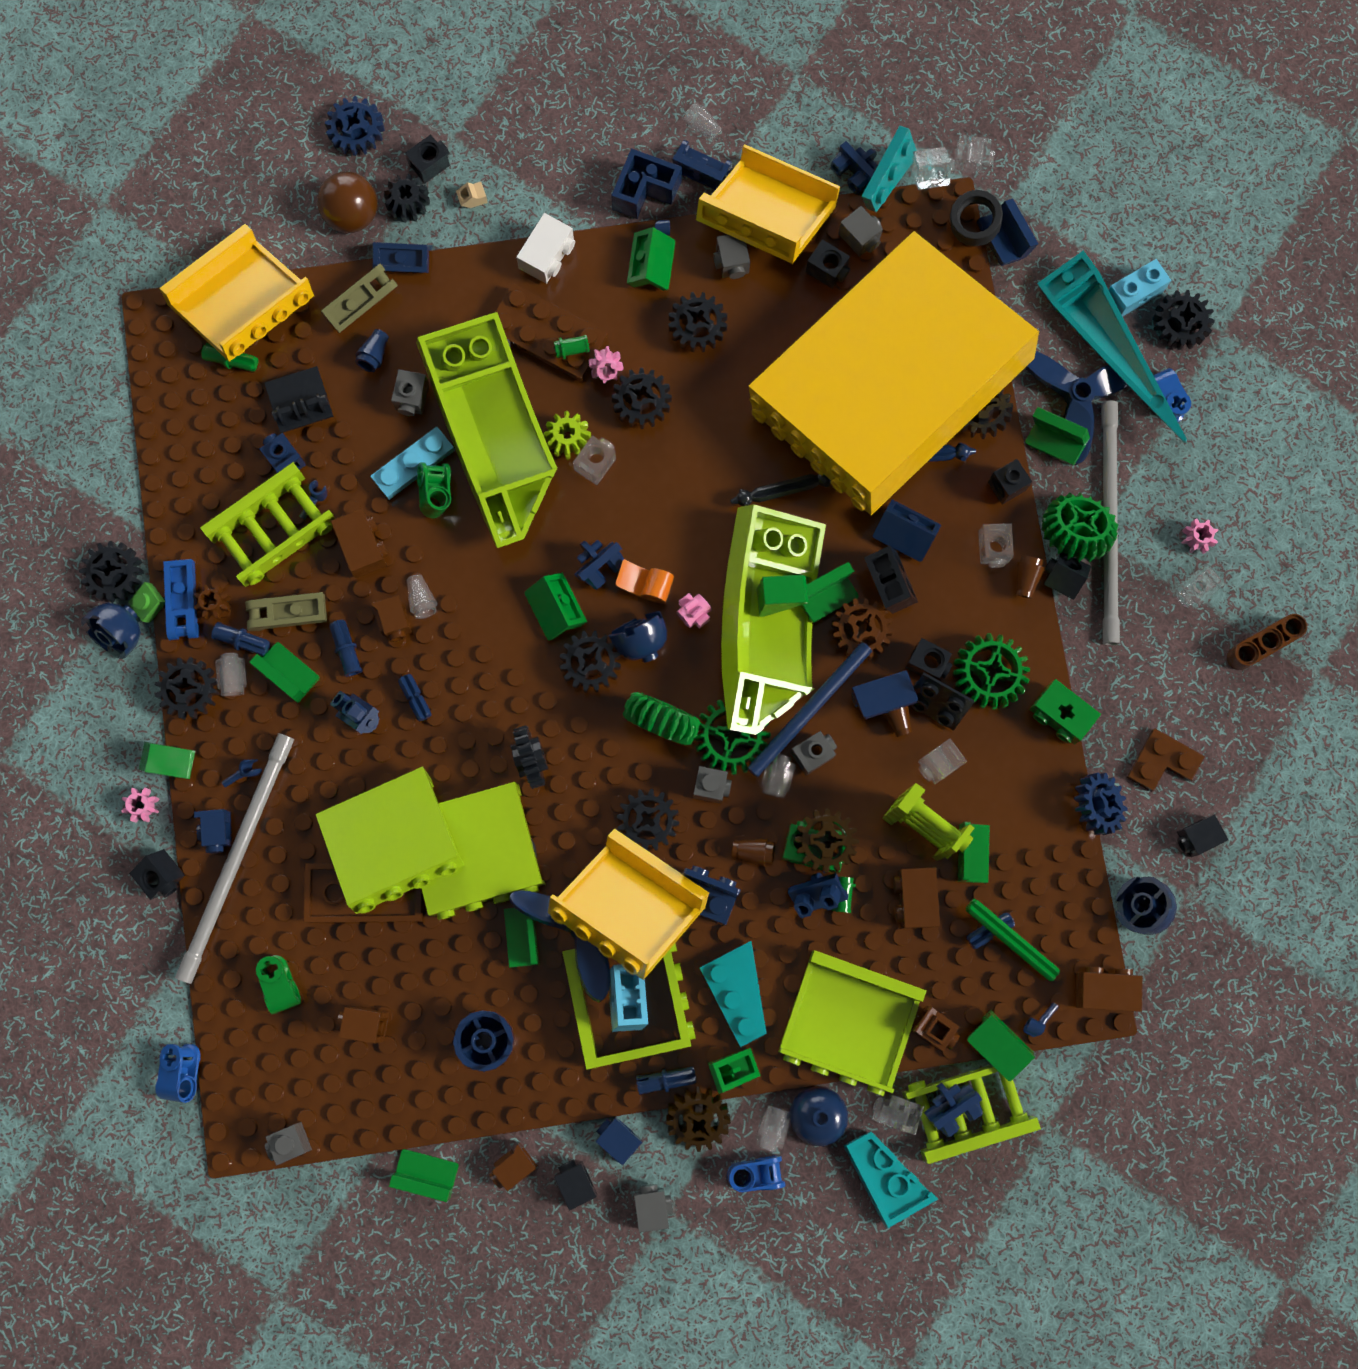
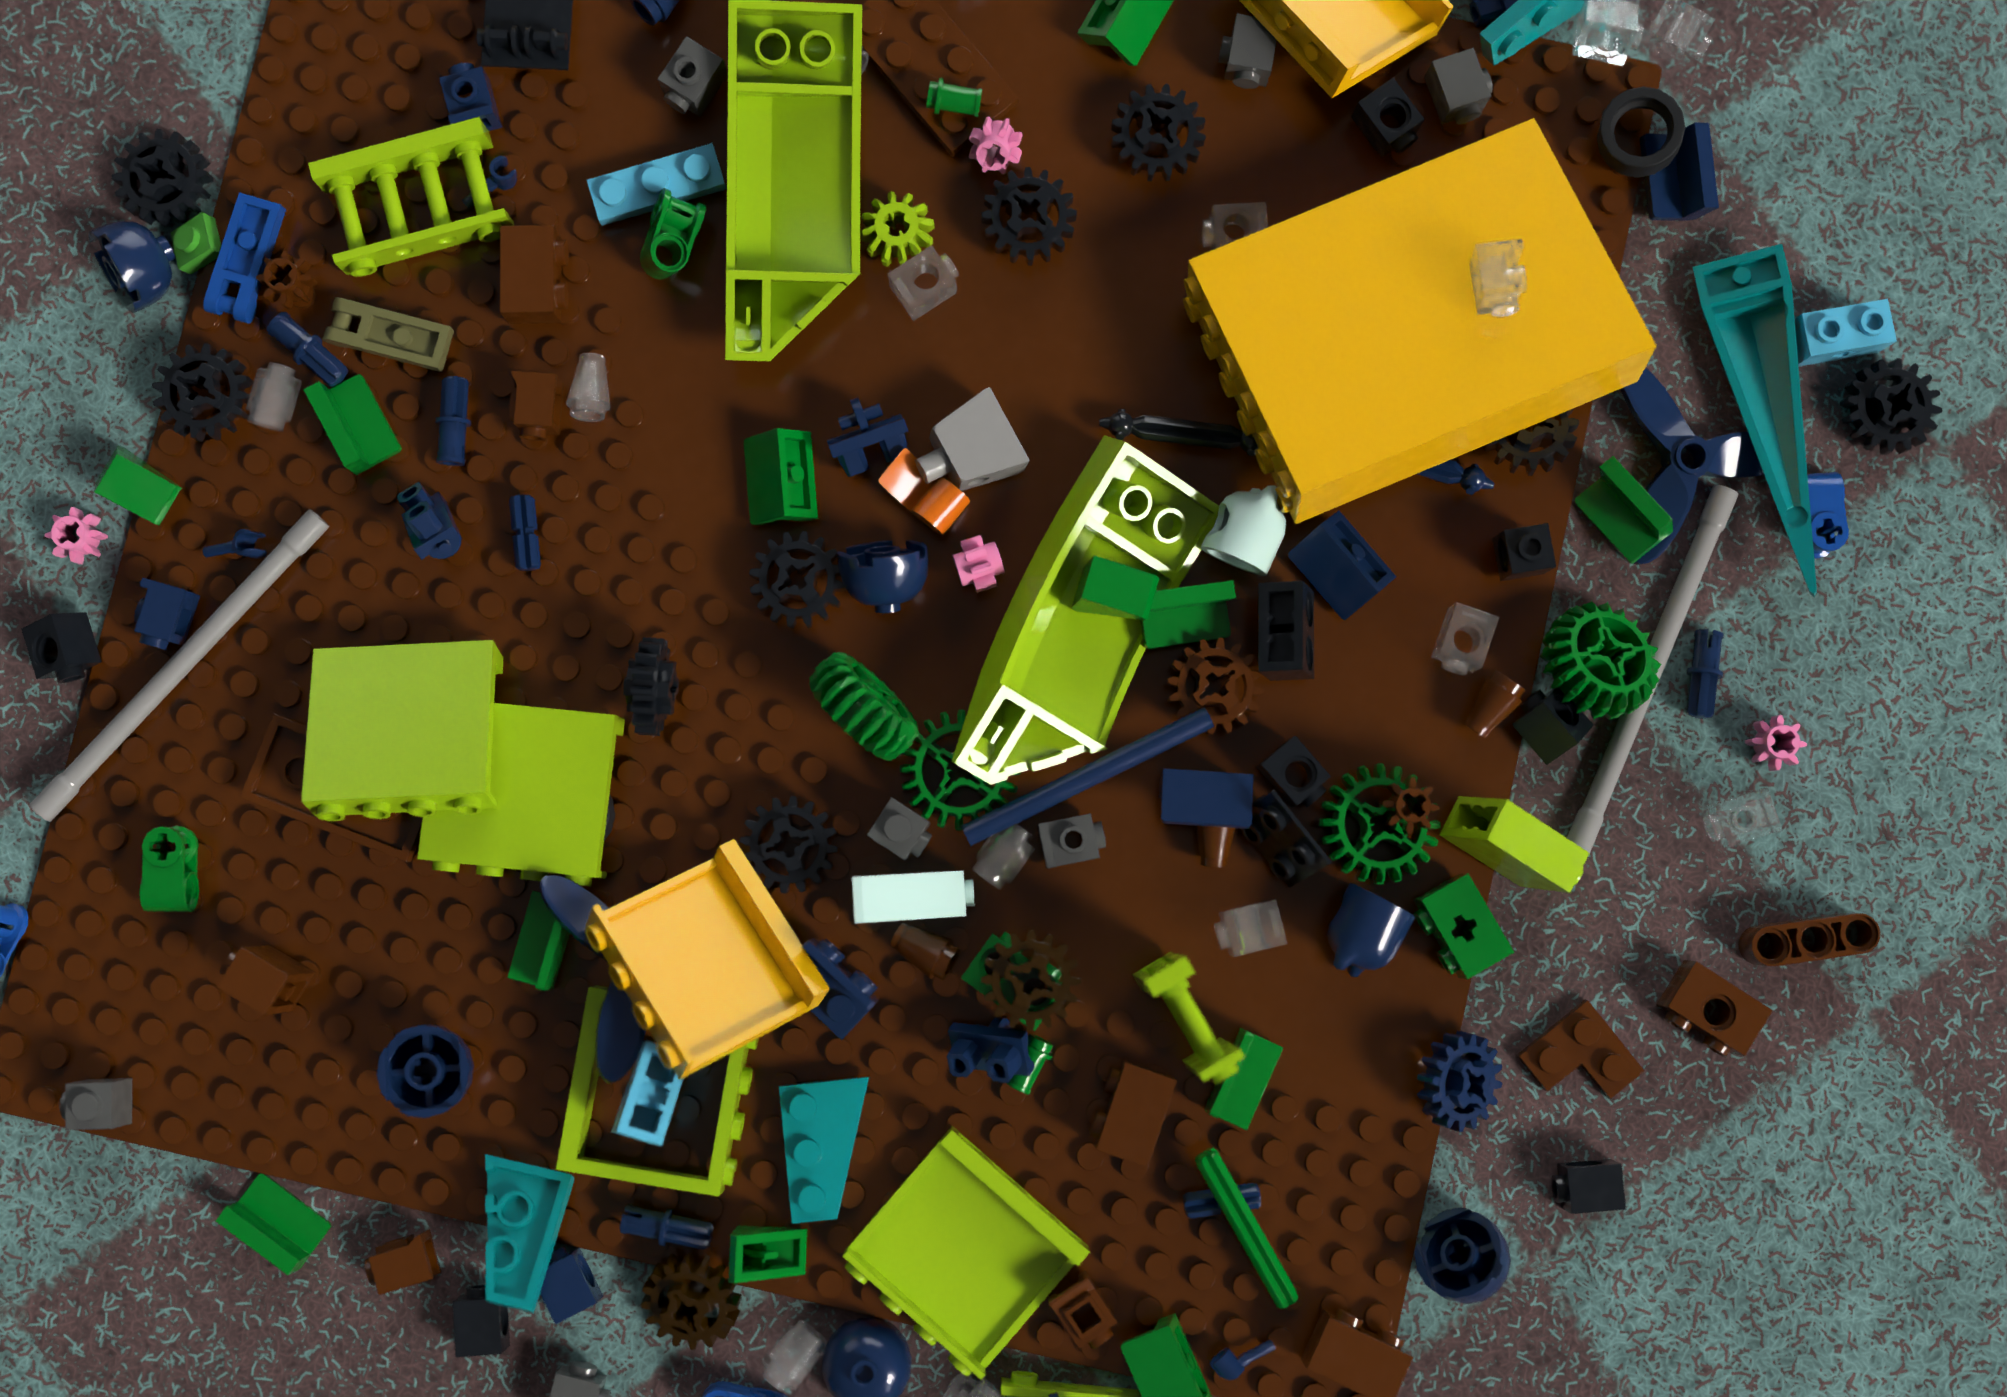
camera: 20 degrees right, 5 degrees up
none -> teal wing [485,1154,575,1314]
none -> light aqua slope [852,871,975,923]
none -> light grey torso [915,387,1030,491]
none -> light aqua piece [1201,485,1286,576]
none -> clear brick [1202,202,1268,251]
none -> dark blue piece [1327,883,1415,977]
none -> reddish brown gear [1379,777,1440,835]
none -> lime brick [1440,796,1589,893]
none -> clear brick [1469,239,1527,317]
none -> reddish brown brick [1656,960,1773,1058]
none -> dark blue axle [1686,629,1724,719]

